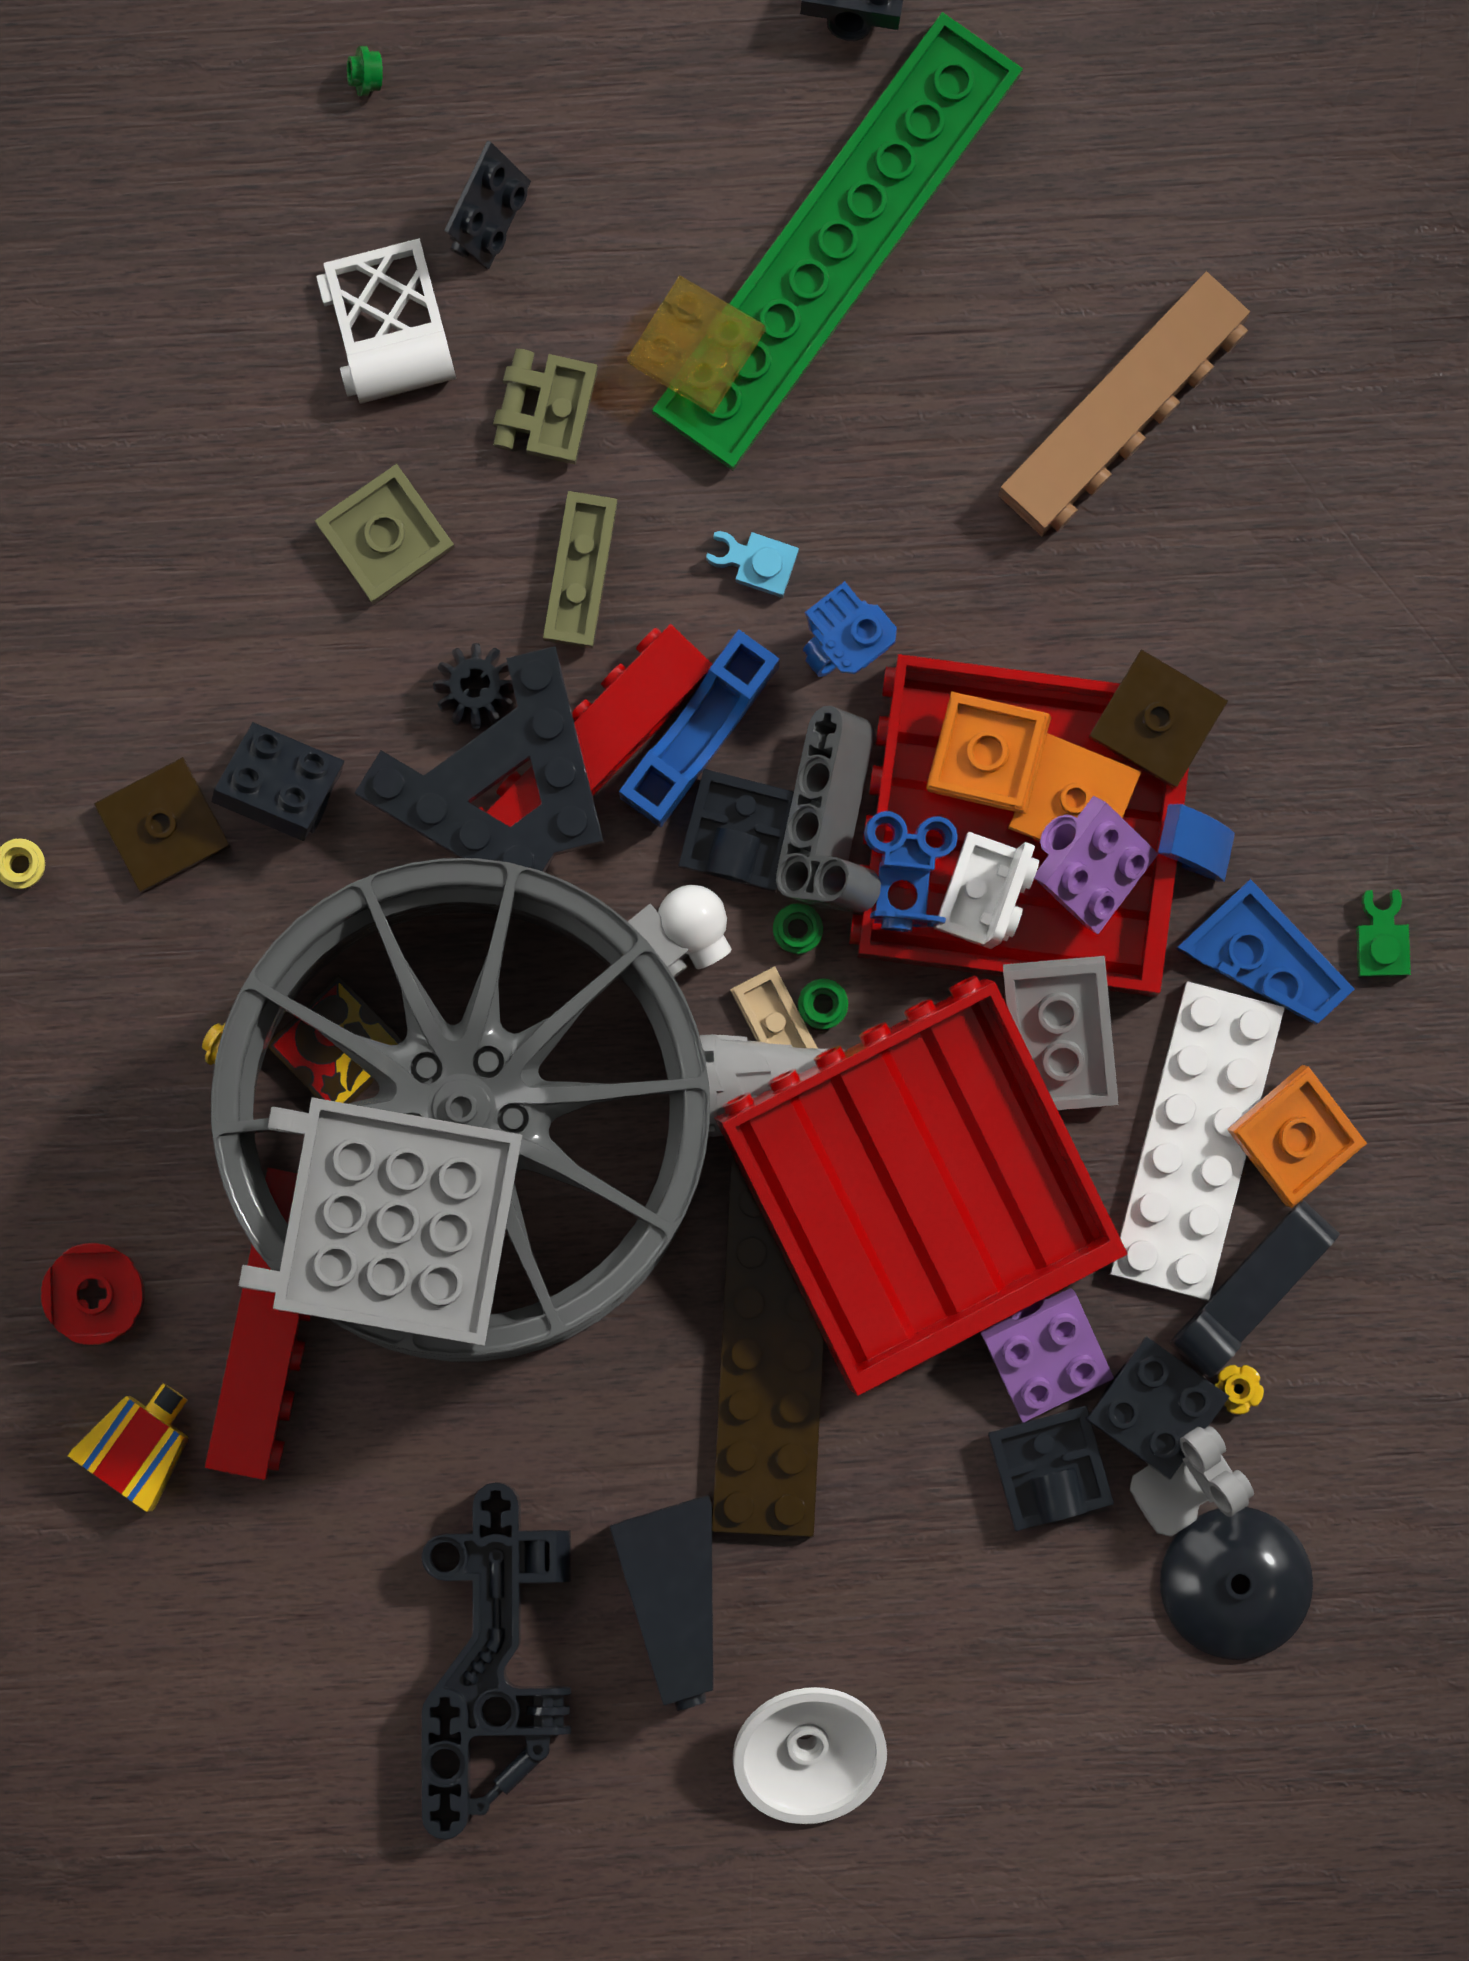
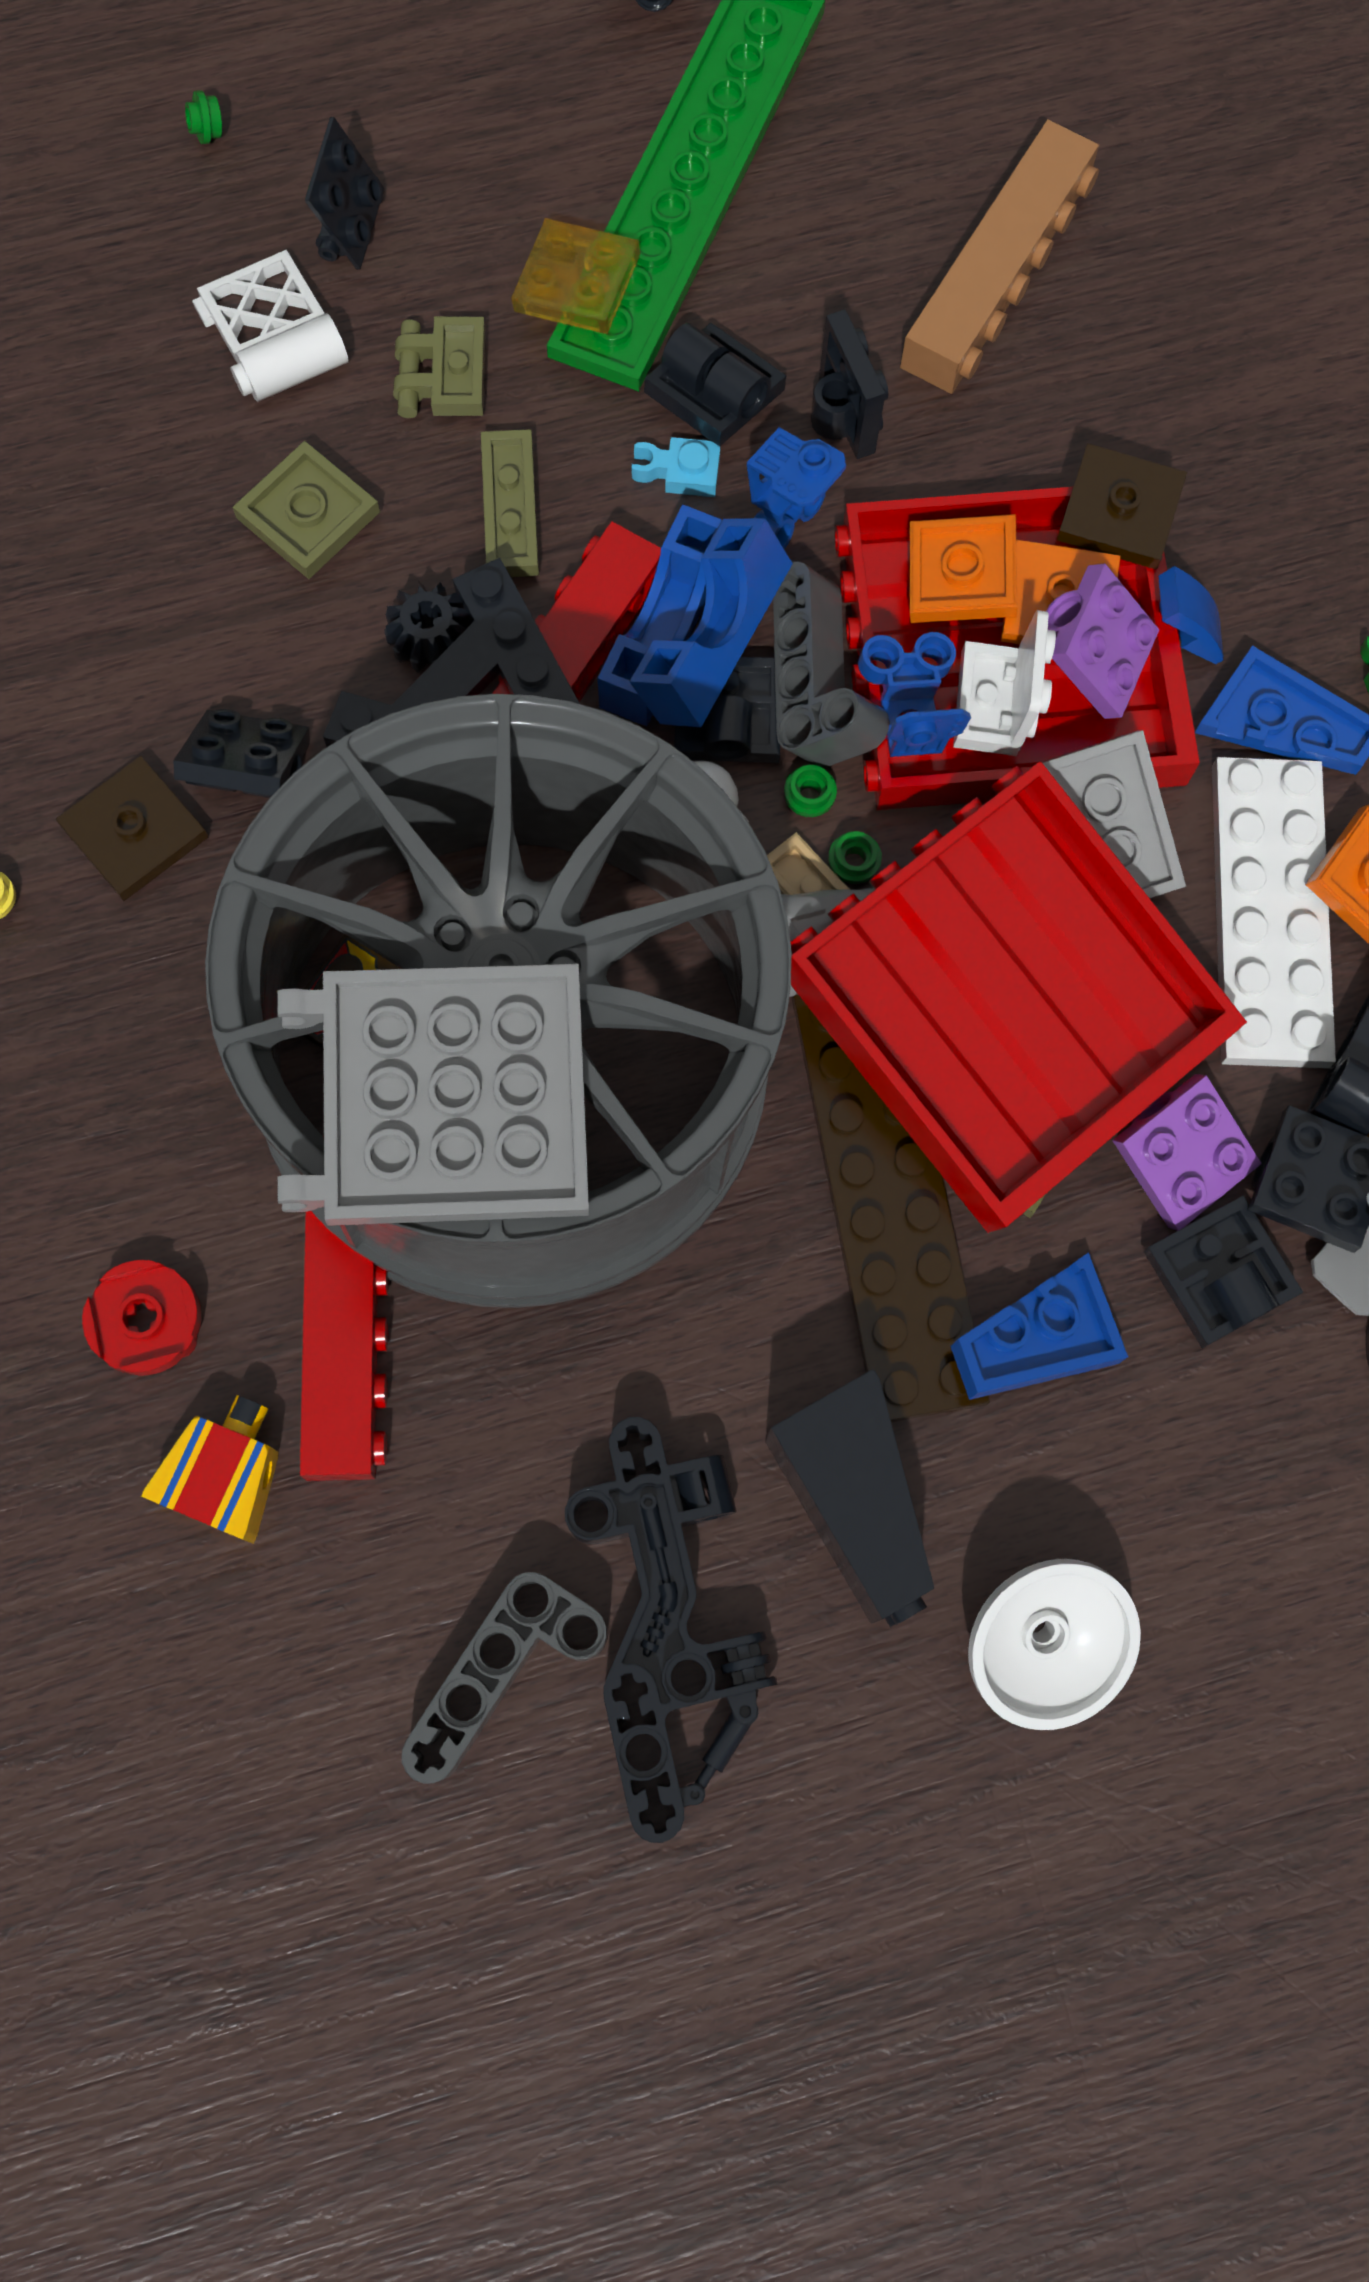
camera: 15 degrees left, 10 degrees down
none -> dark grey beam [402,1572,608,1784]
none -> blue arch [629,518,793,727]
none -> black plate [644,323,787,447]
none -> black plate [811,309,889,459]
none -> blue wing [950,1253,1128,1400]

